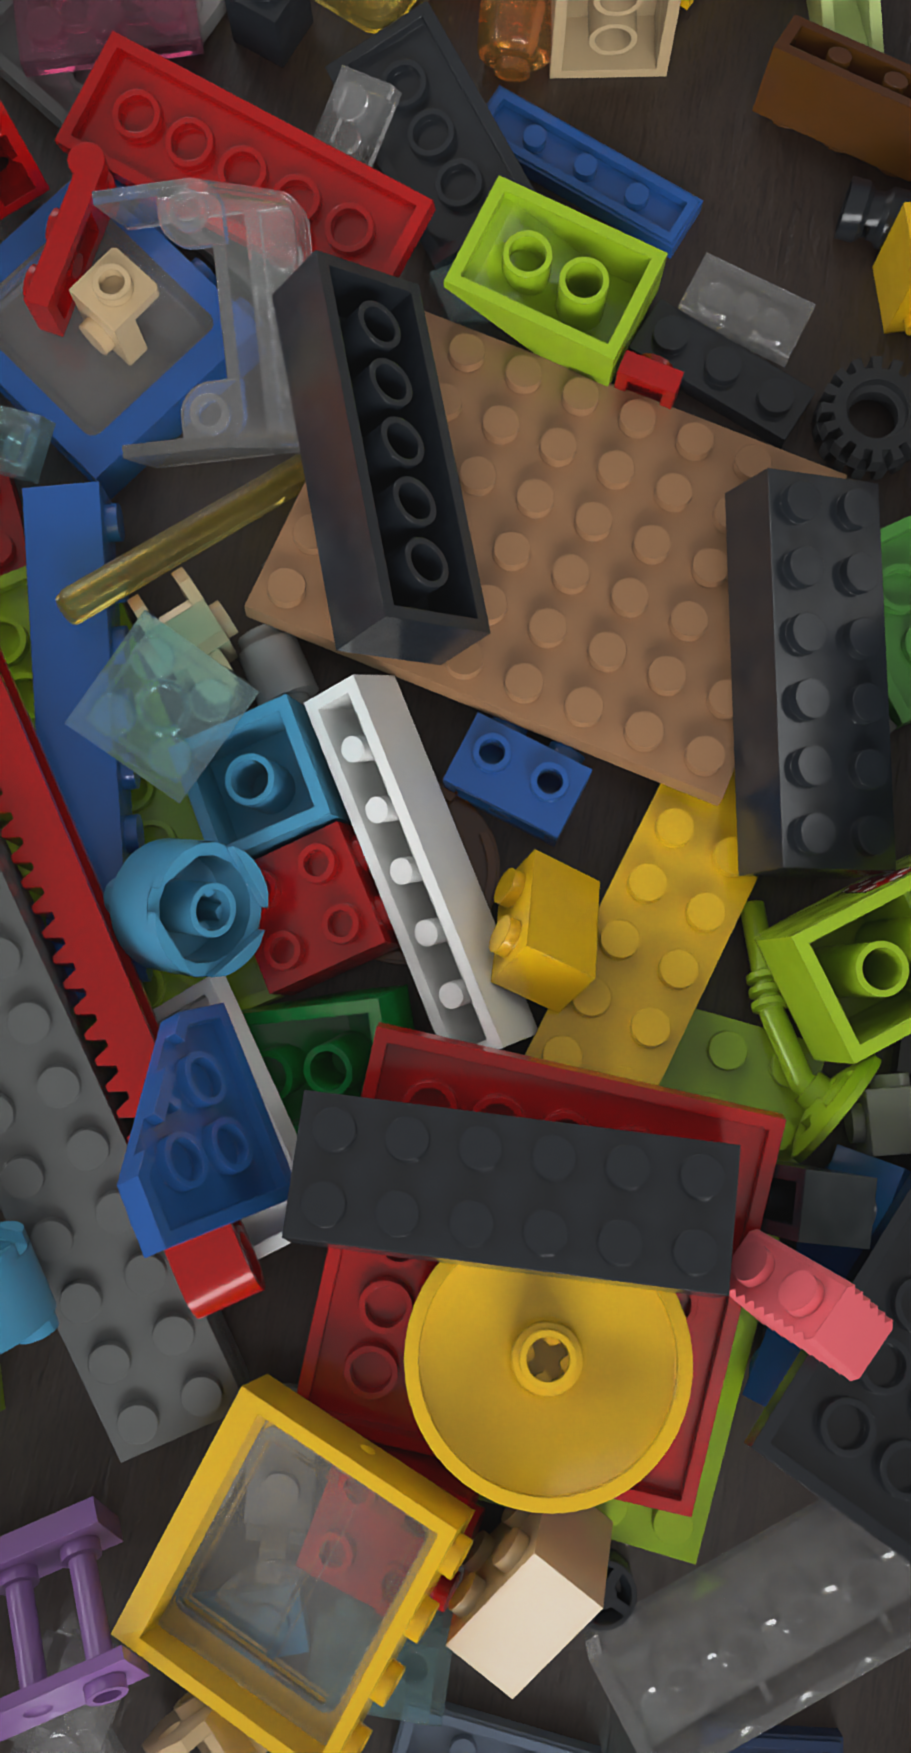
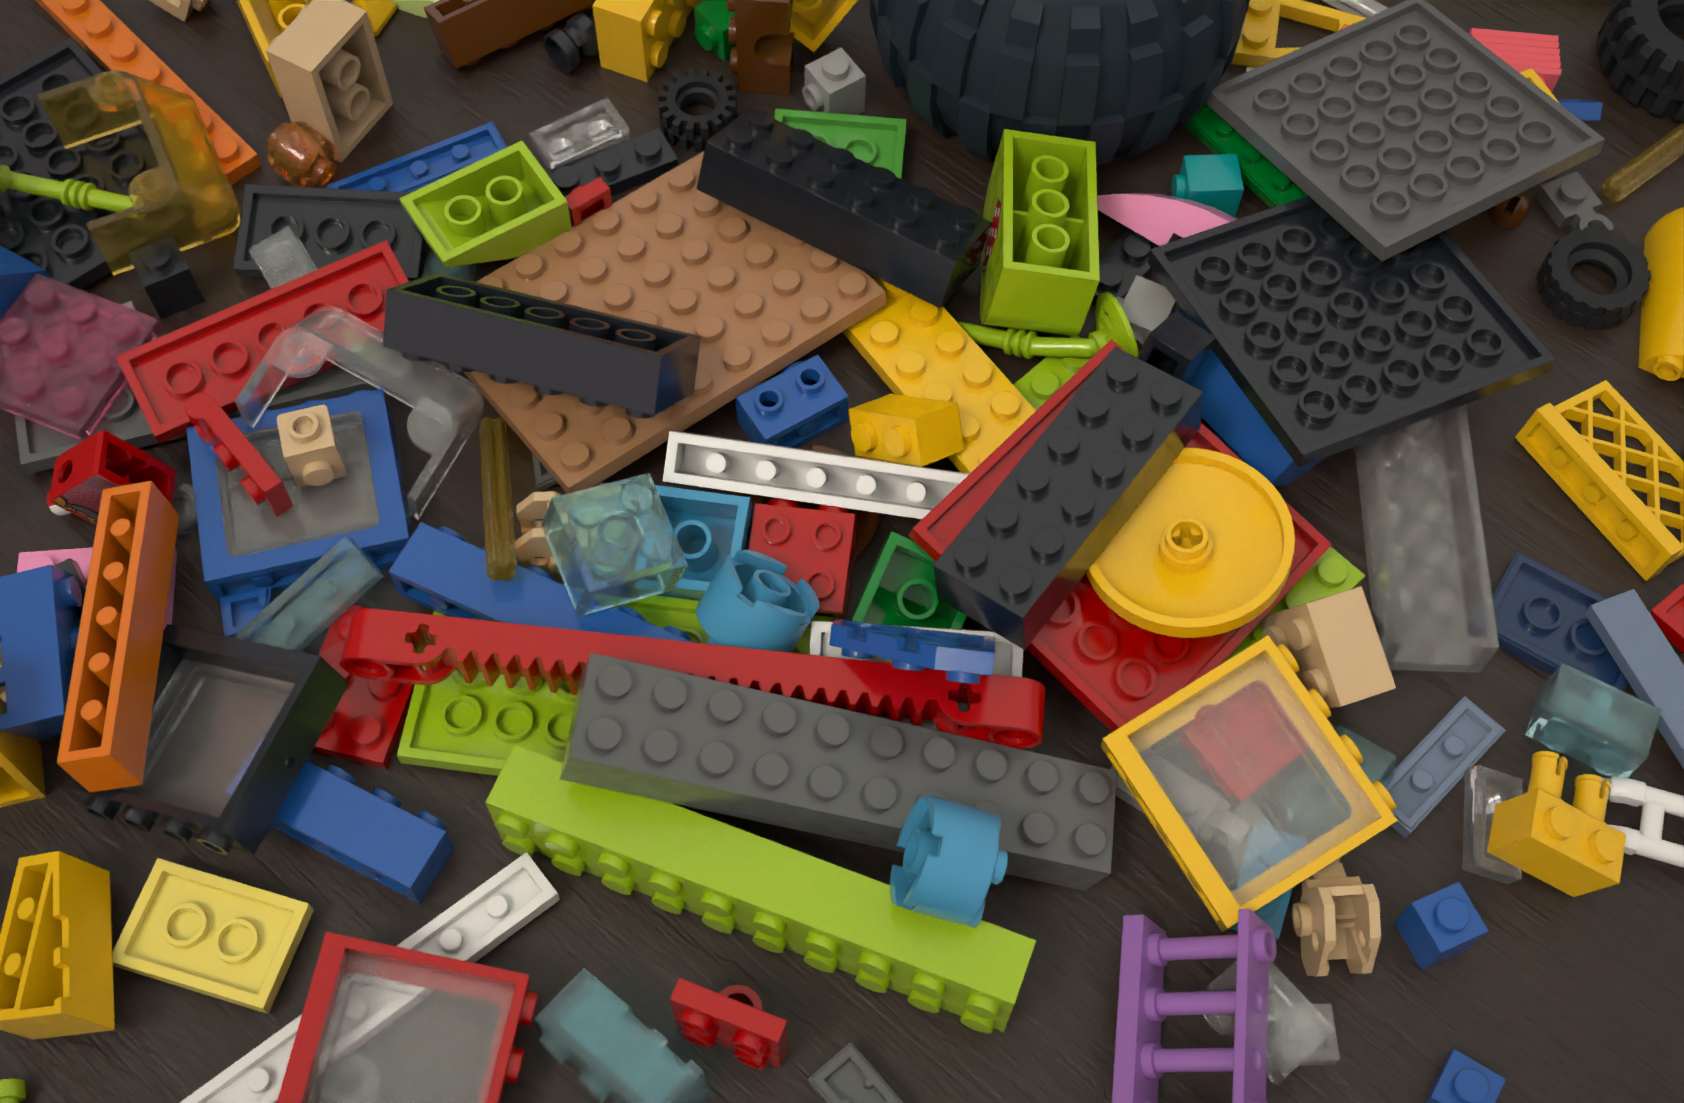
camera: 65 degrees left, 20 degrees down
coral brick [729,1229,893,1381] -> none

